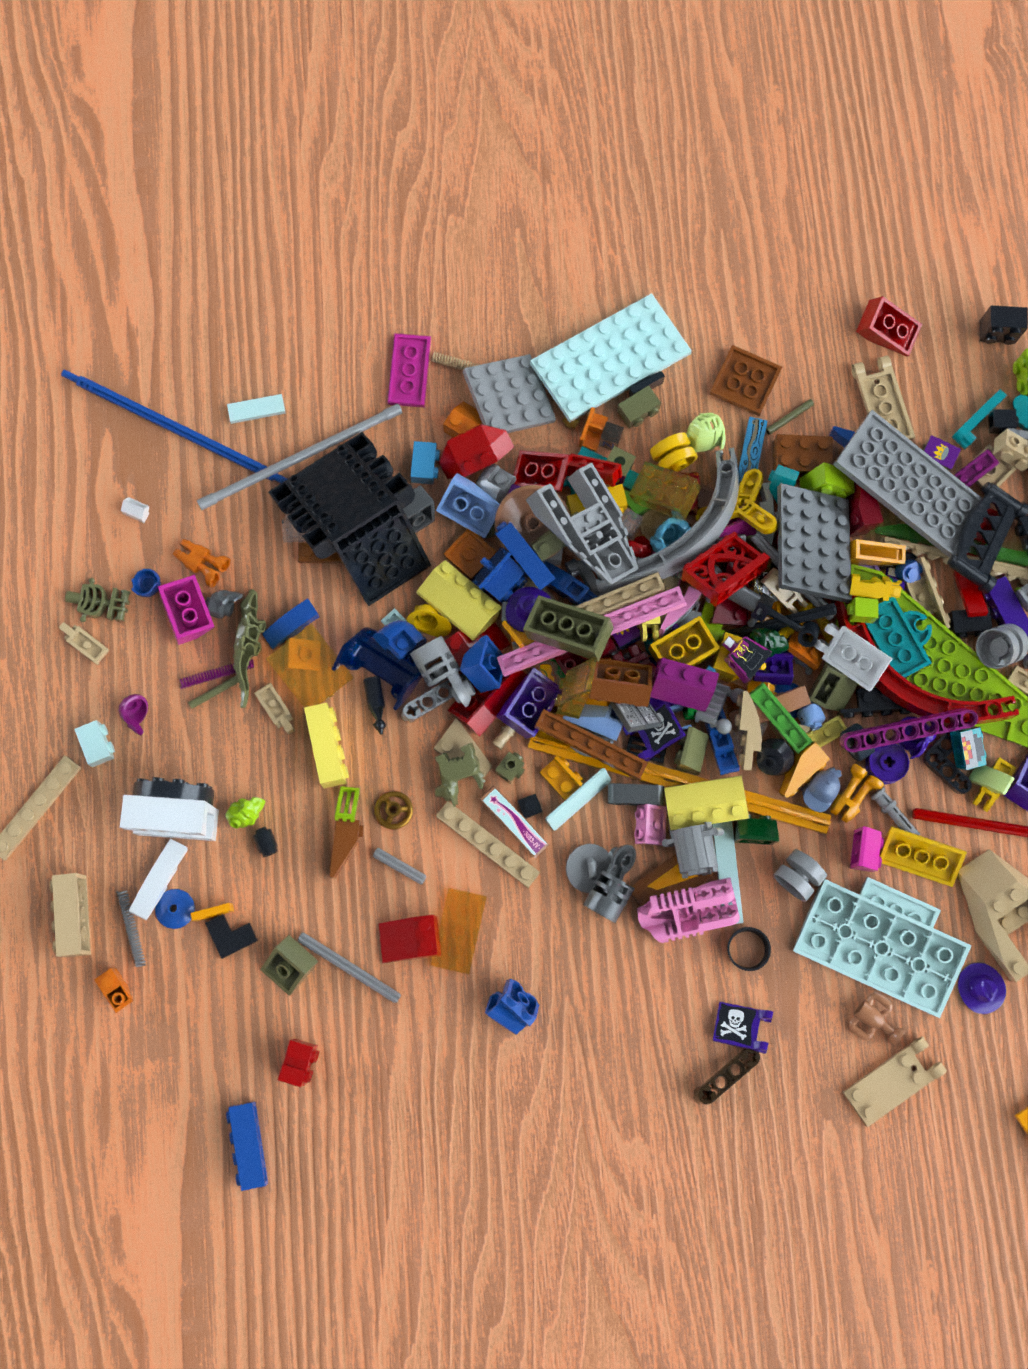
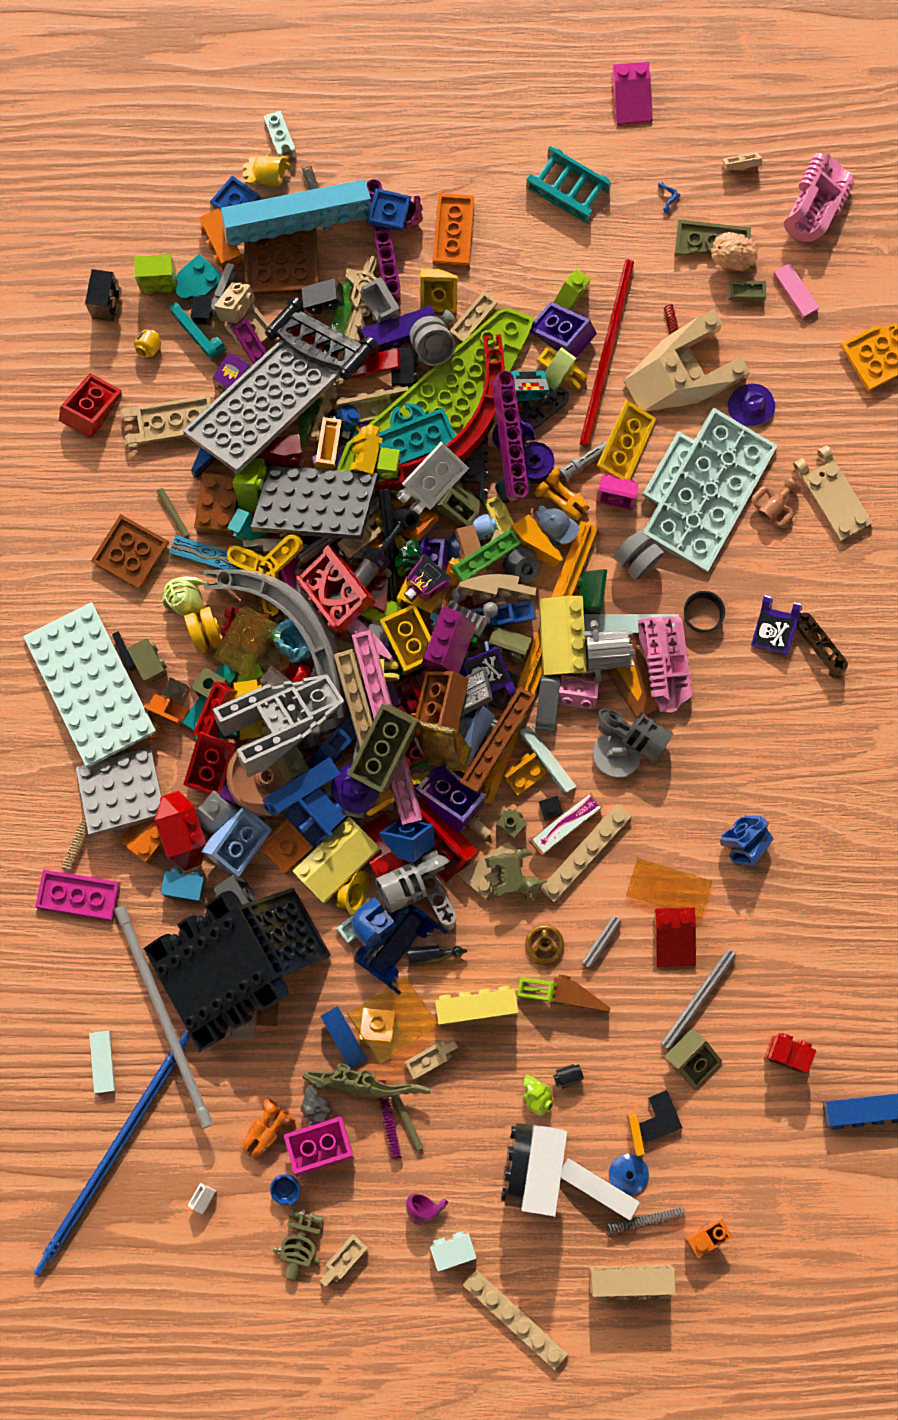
camera: 80 degrees left, 0 degrees up
none -> yellow head [134,330,162,358]

